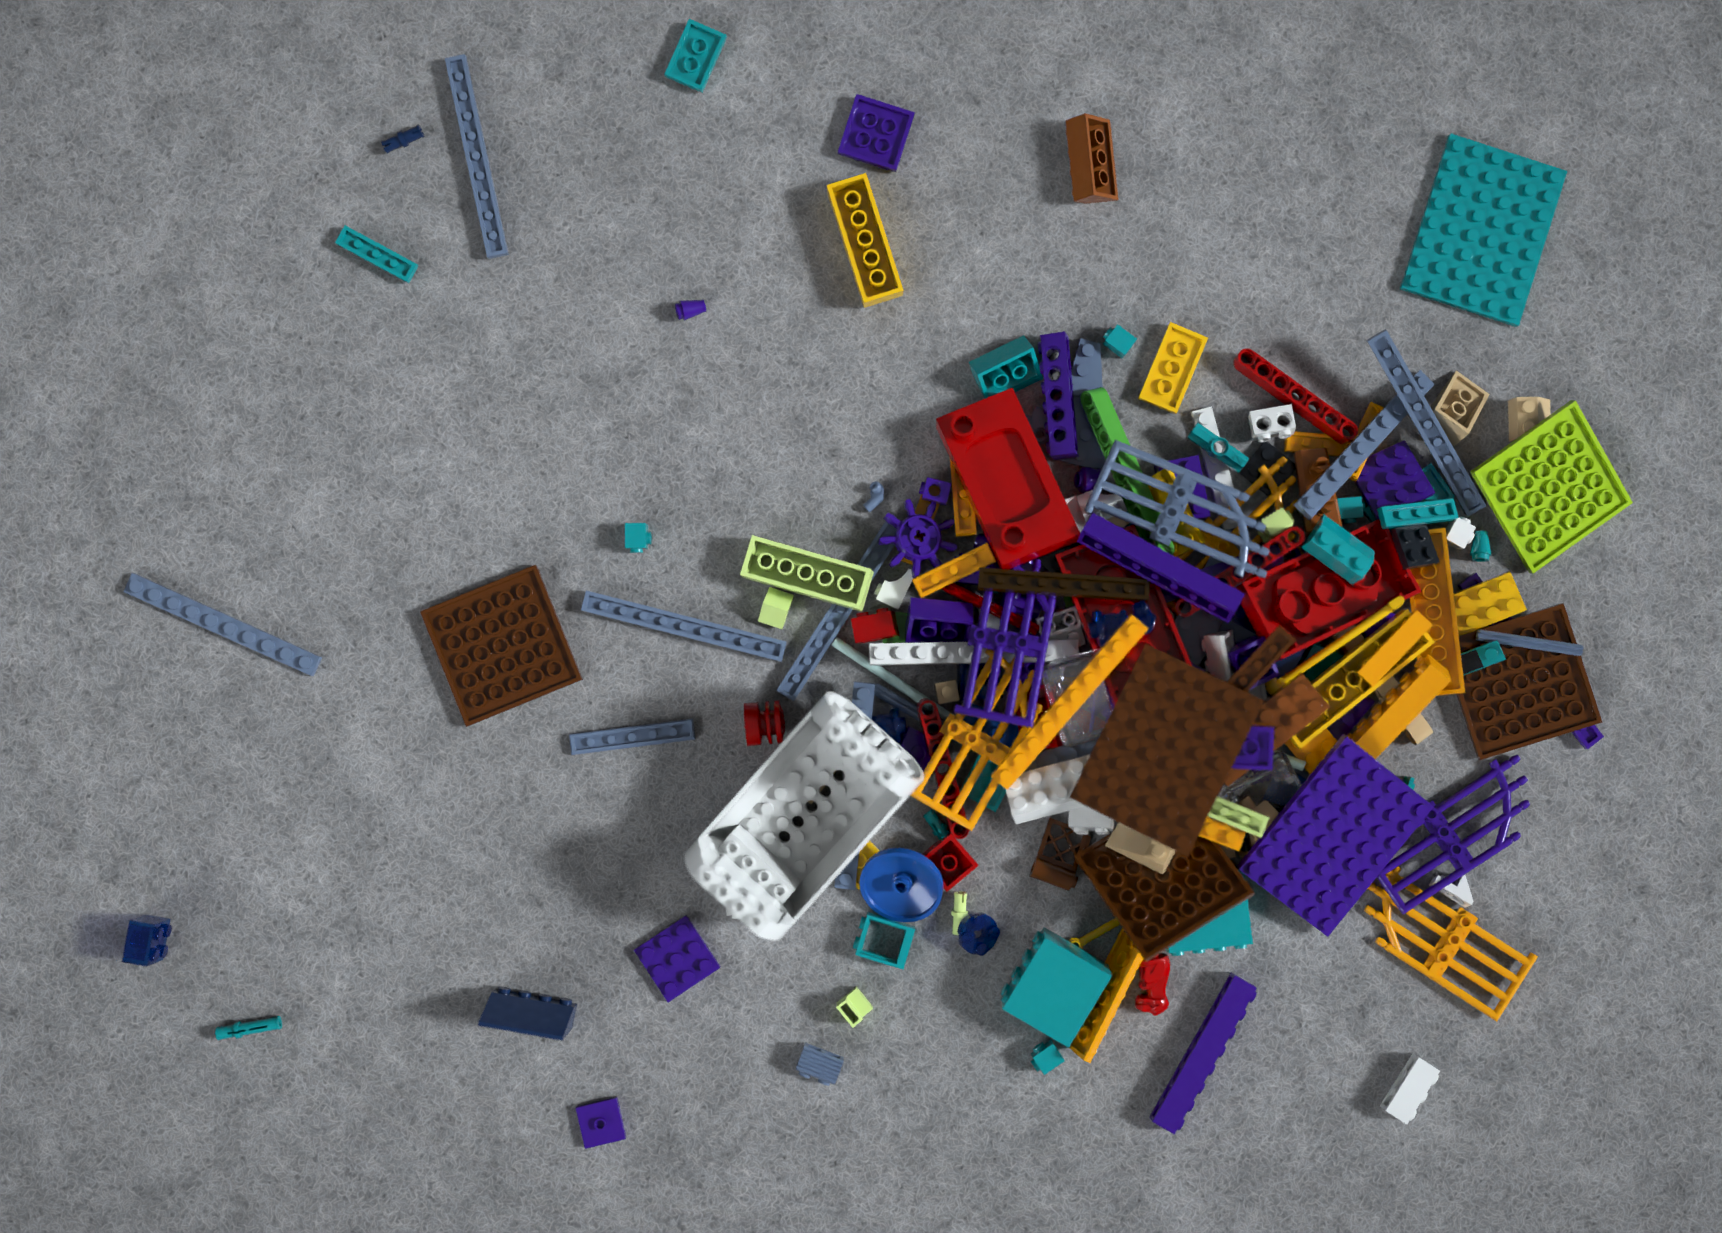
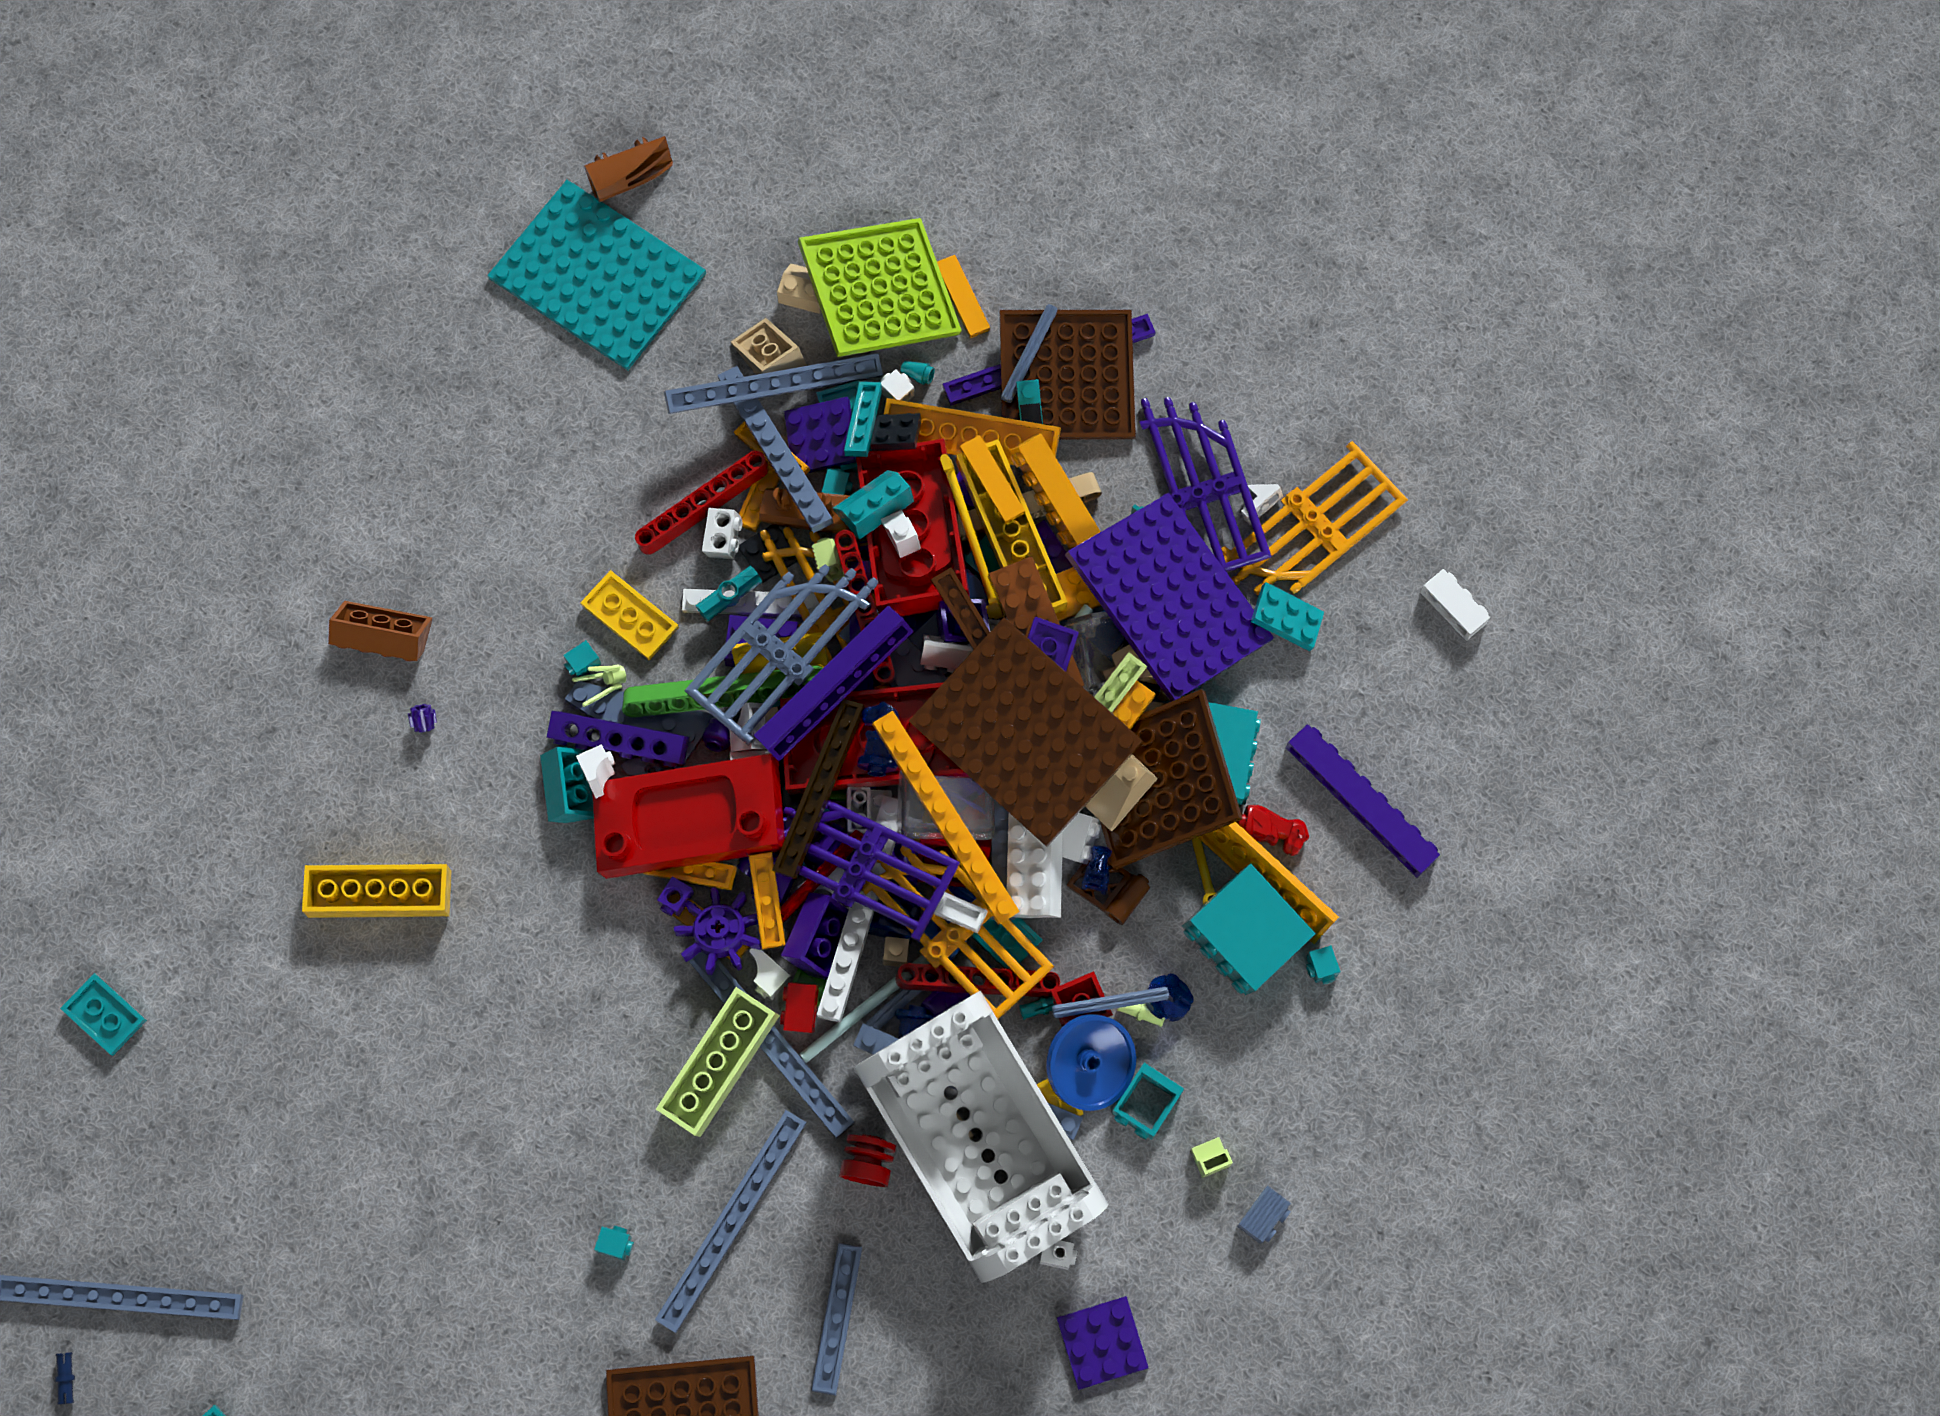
camera: 70 degrees left, 15 degrees down
dark purple cone [675,300,706,321] -> none
yellowish green piece [758,587,794,629] -> none
dark purple plate [838,94,915,172] -> none
sand blue arm [863,481,884,513] -> none
yellow plate [1453,571,1527,635] -> none
none -> dark purple gear [408,704,437,733]
none -> yellowish green plant [572,664,626,707]
none -> white arch [576,744,616,798]
none -> dark orange piece [584,136,673,203]
none -> white arch [881,510,921,558]
none -> white tile [934,892,988,933]
none -> light orange tile [937,255,990,338]
none -> sand blue axle [1052,987,1169,1018]
none -> clear blue connector [1082,846,1112,895]
none -> teal plate [1251,582,1324,651]

